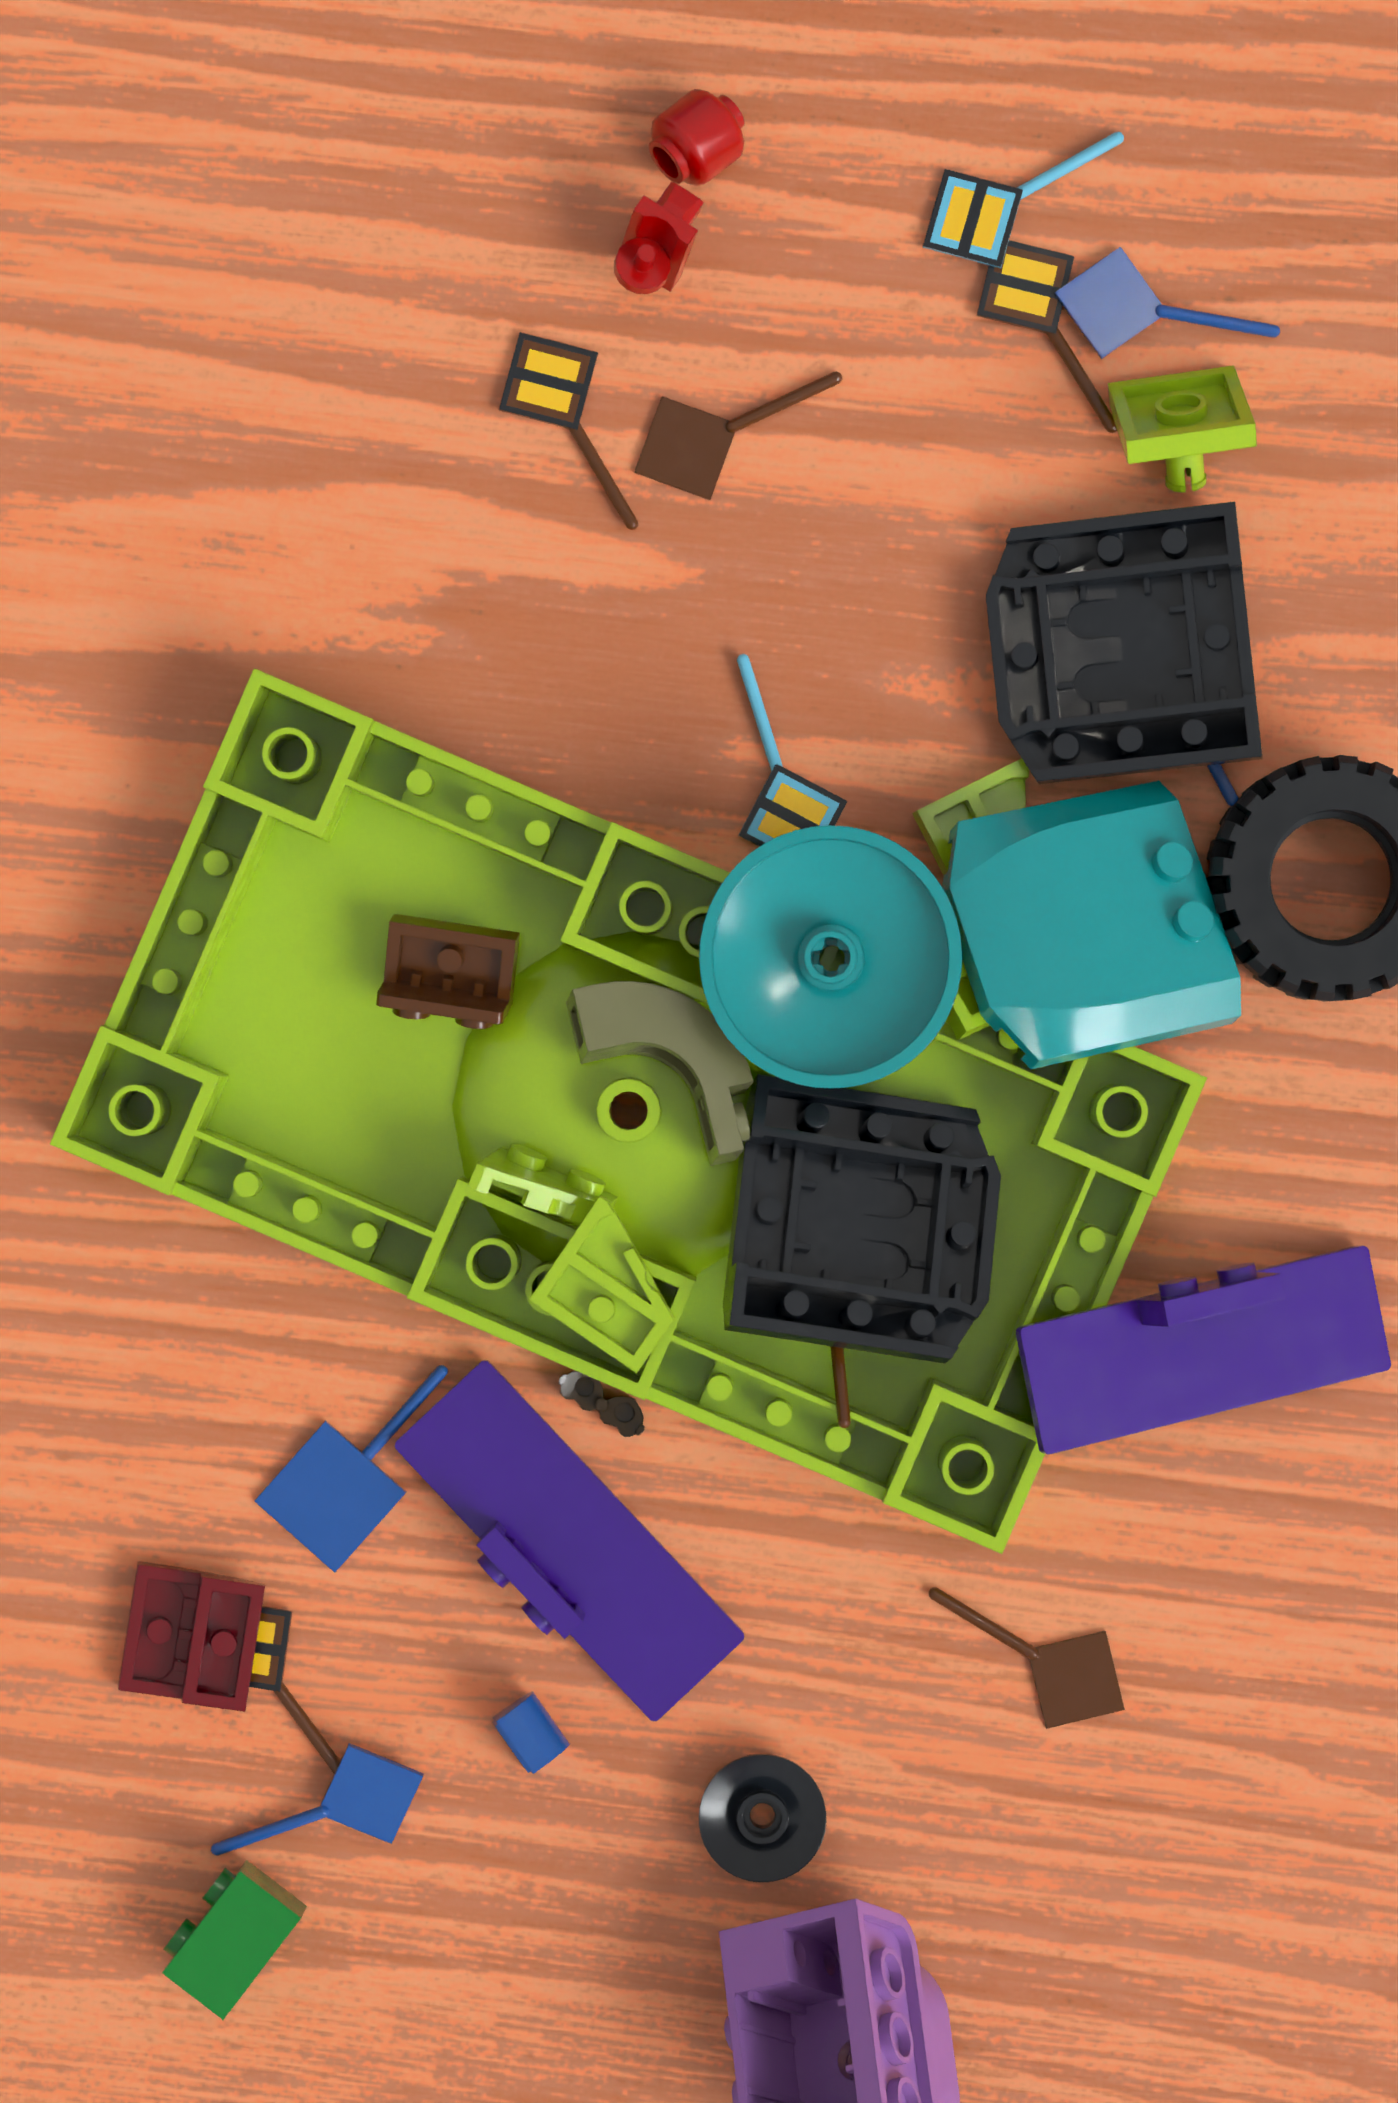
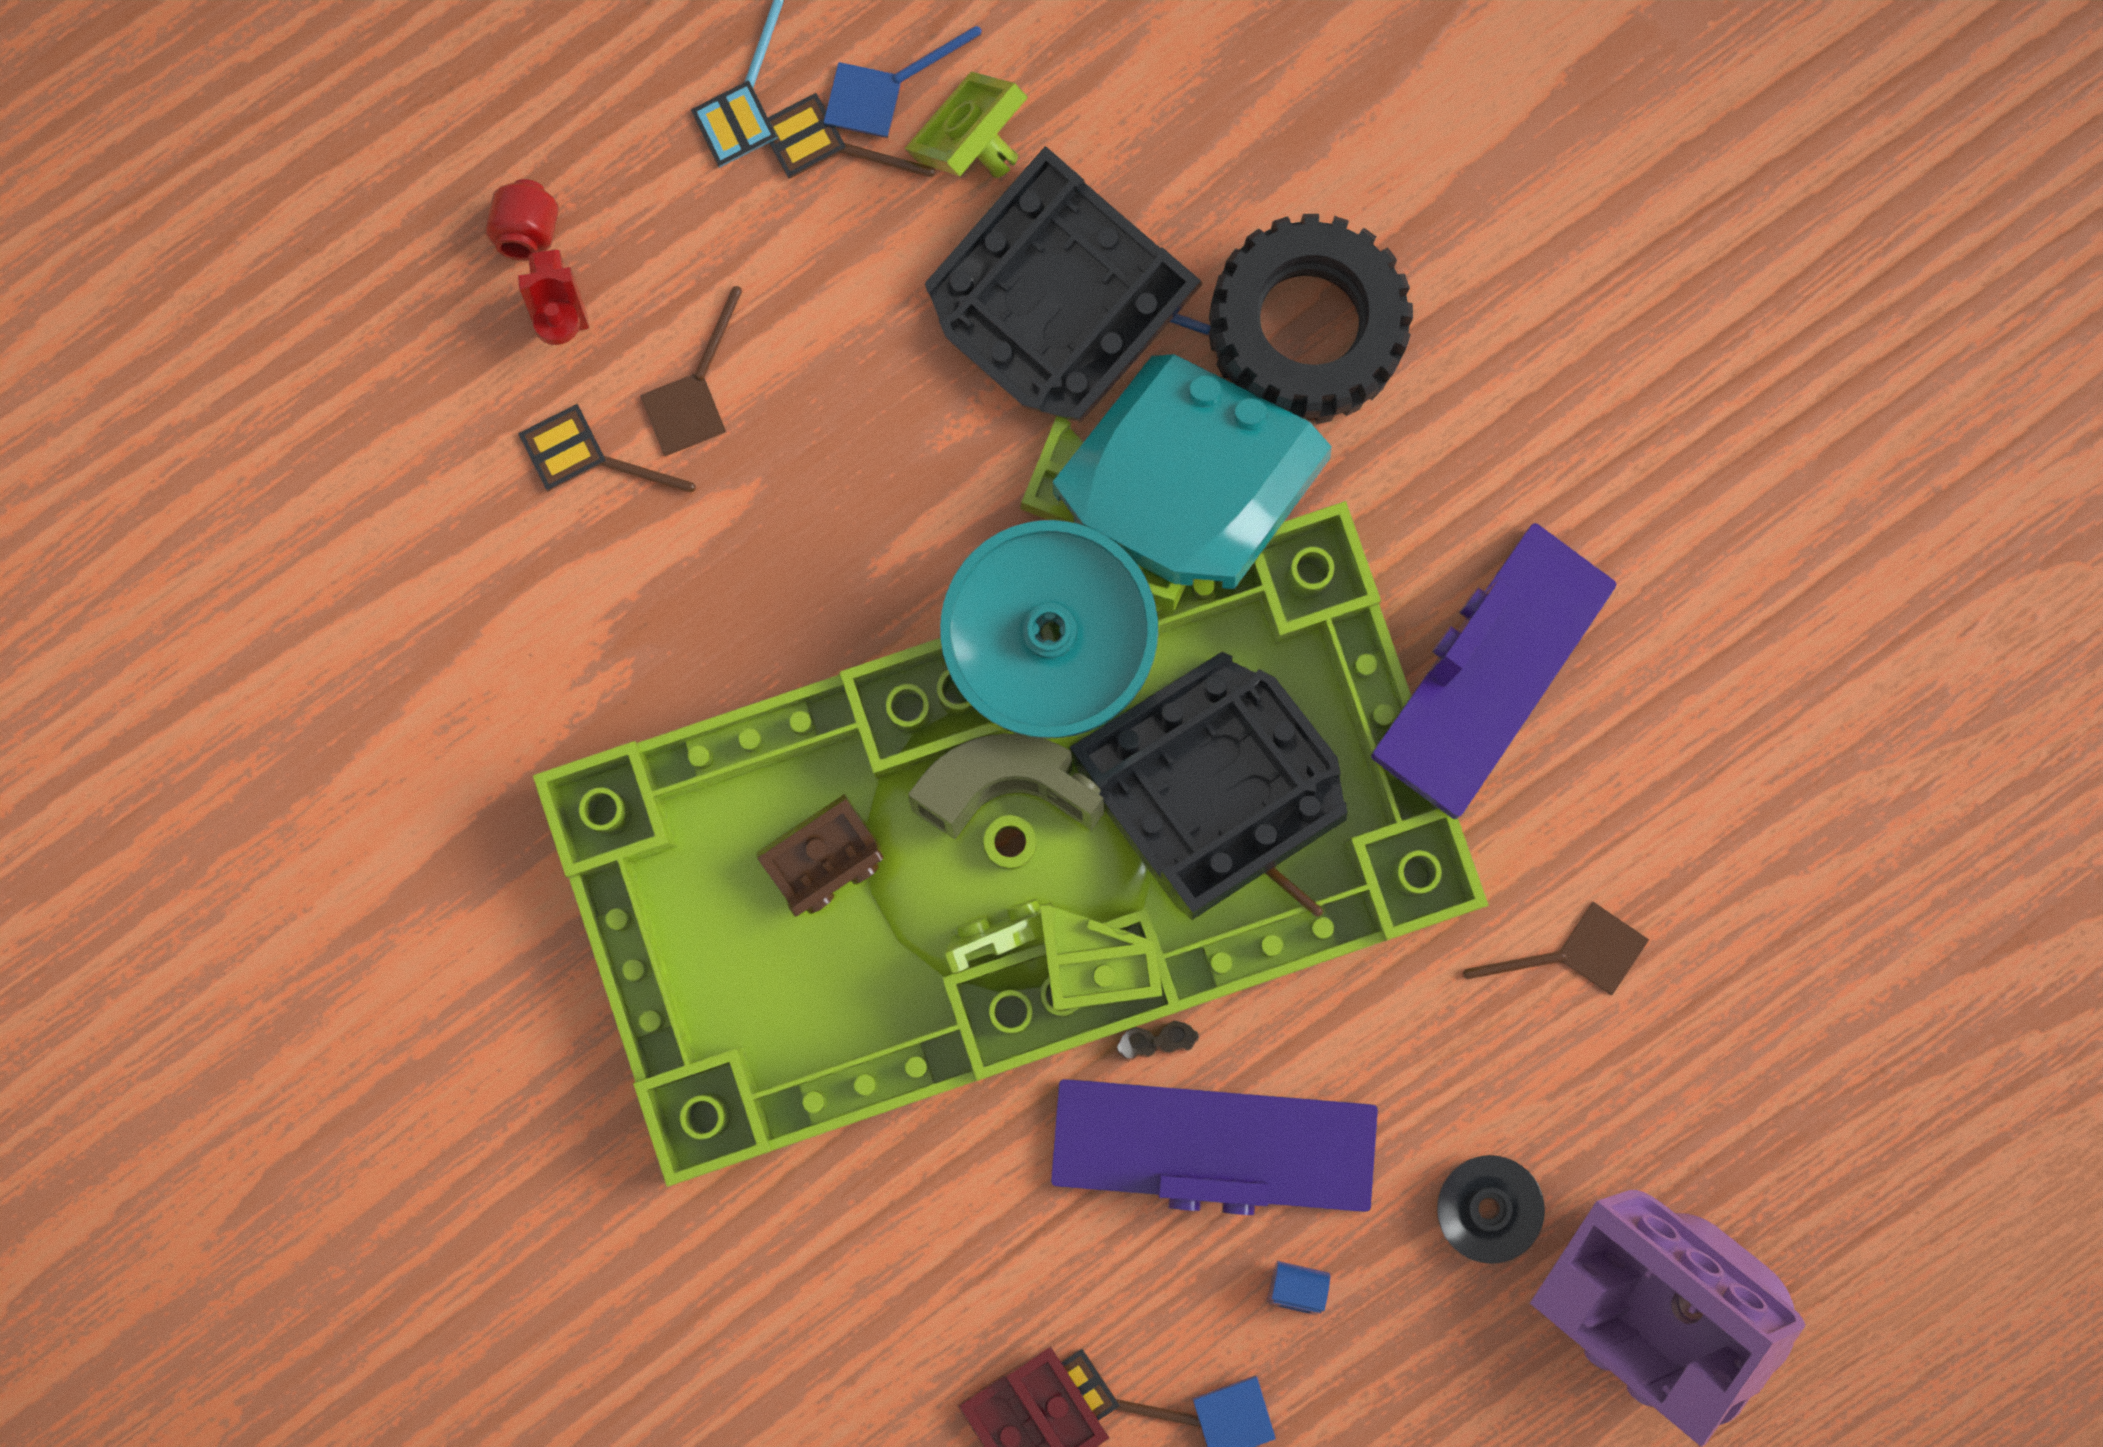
camera: 45 degrees left, 5 degrees down
blue piece [255,1365,448,1572] -> none
piece [737,654,847,847] -> none

